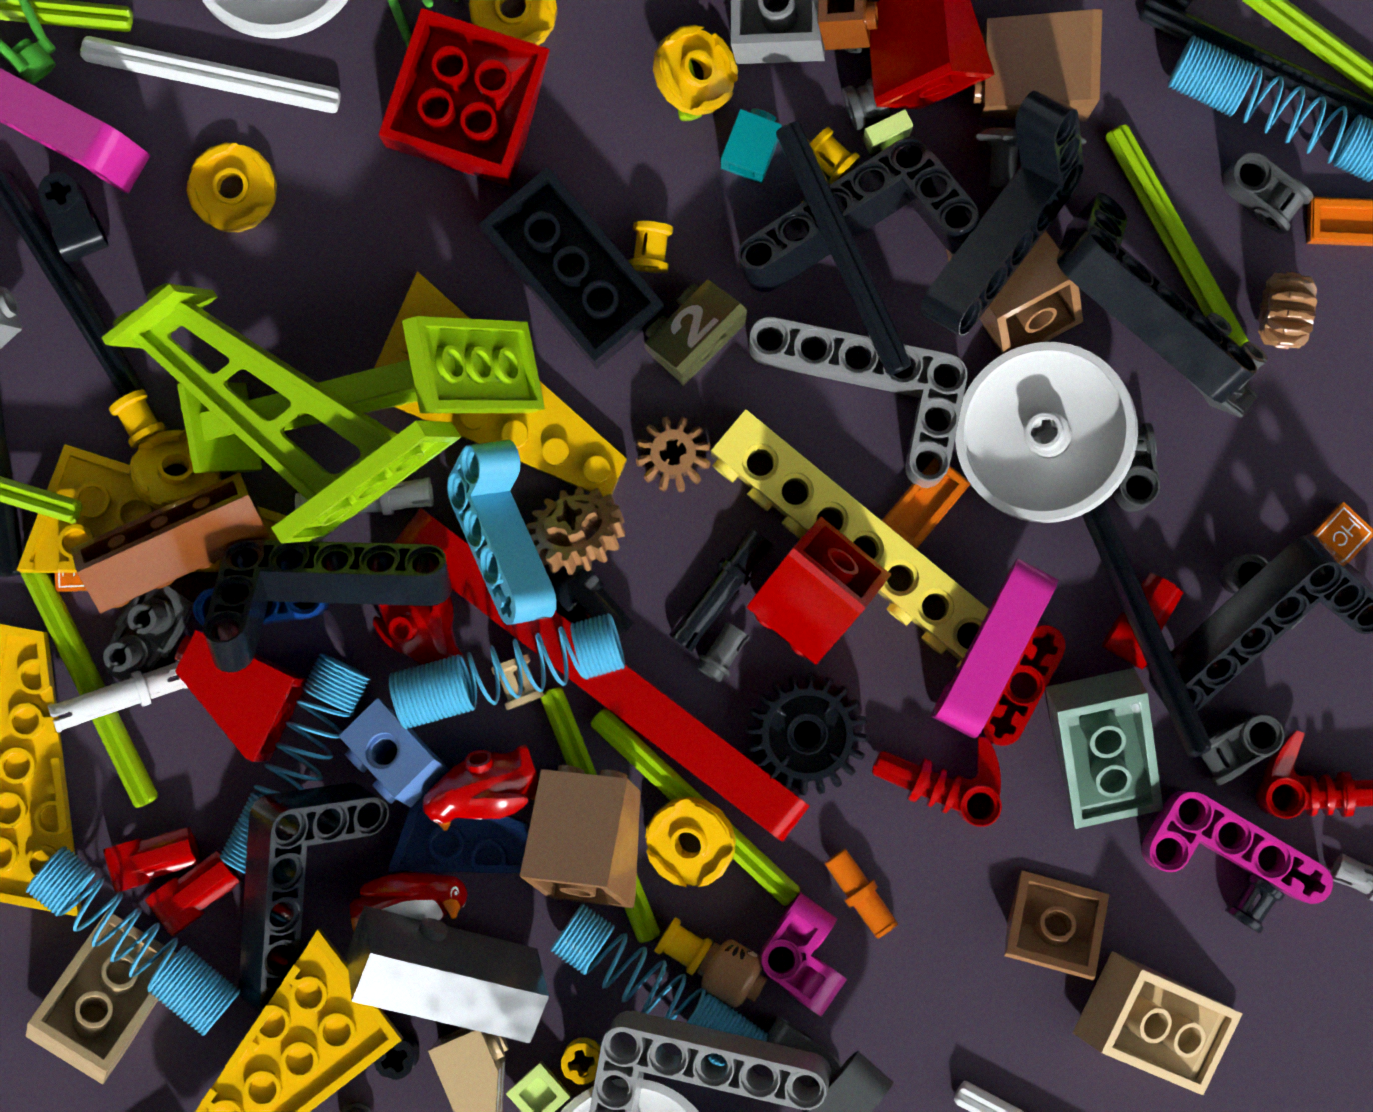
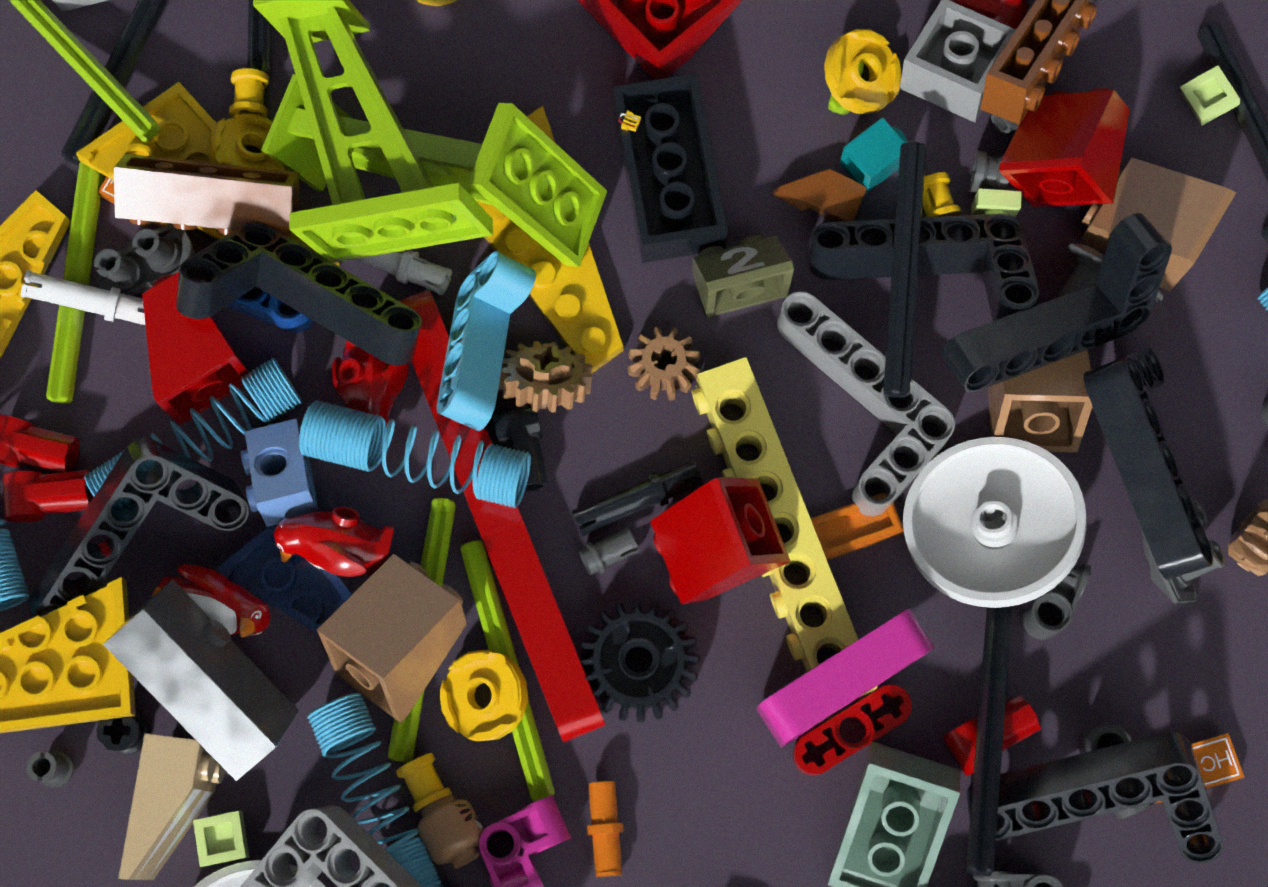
camera: 25 degrees right, 10 degrees down
tan bush [491,654,544,710] -> none
yellow bush [561,1037,601,1084] -> none
yellow bush [629,221,673,273] -> none
red piece [872,737,1002,827] -> none
lime axle [1105,124,1250,347] -> none
none -> yellow piece [618,110,641,132]
none -> dark orange slope [772,169,867,222]

